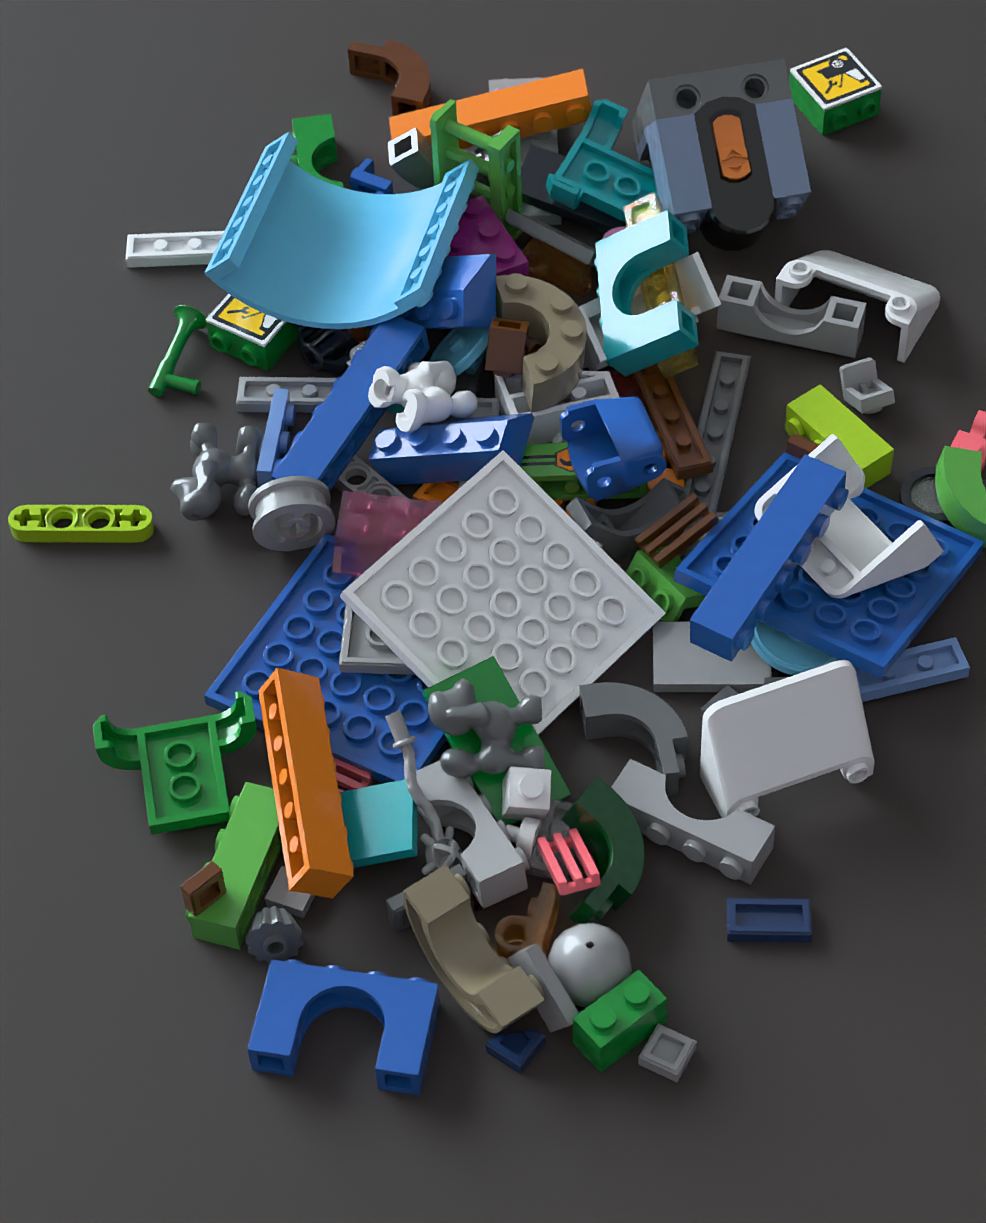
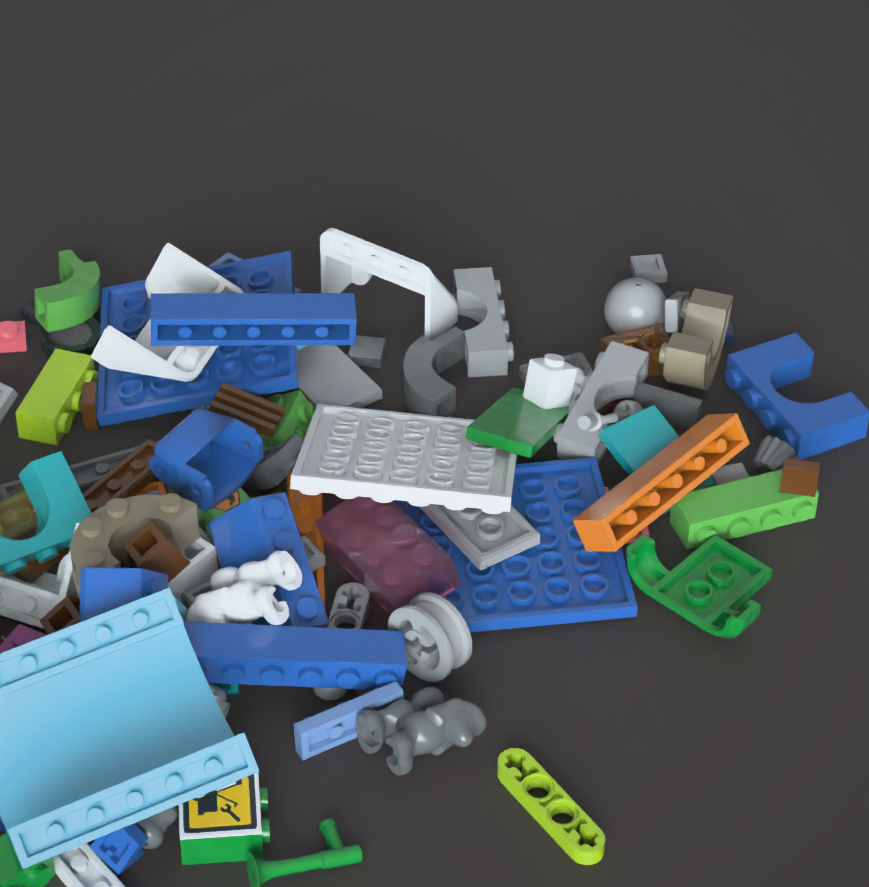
camera: 130 degrees left, 10 degrees down
light grey tile [236,377,337,413] -> none
dark grey animal [428,679,545,778] -> none
coral tile [537,828,601,895] -> none
dark green arch [561,776,644,924] -> none
green brick [573,970,667,1073] -> none
dark blue tile [726,898,812,943] -> none

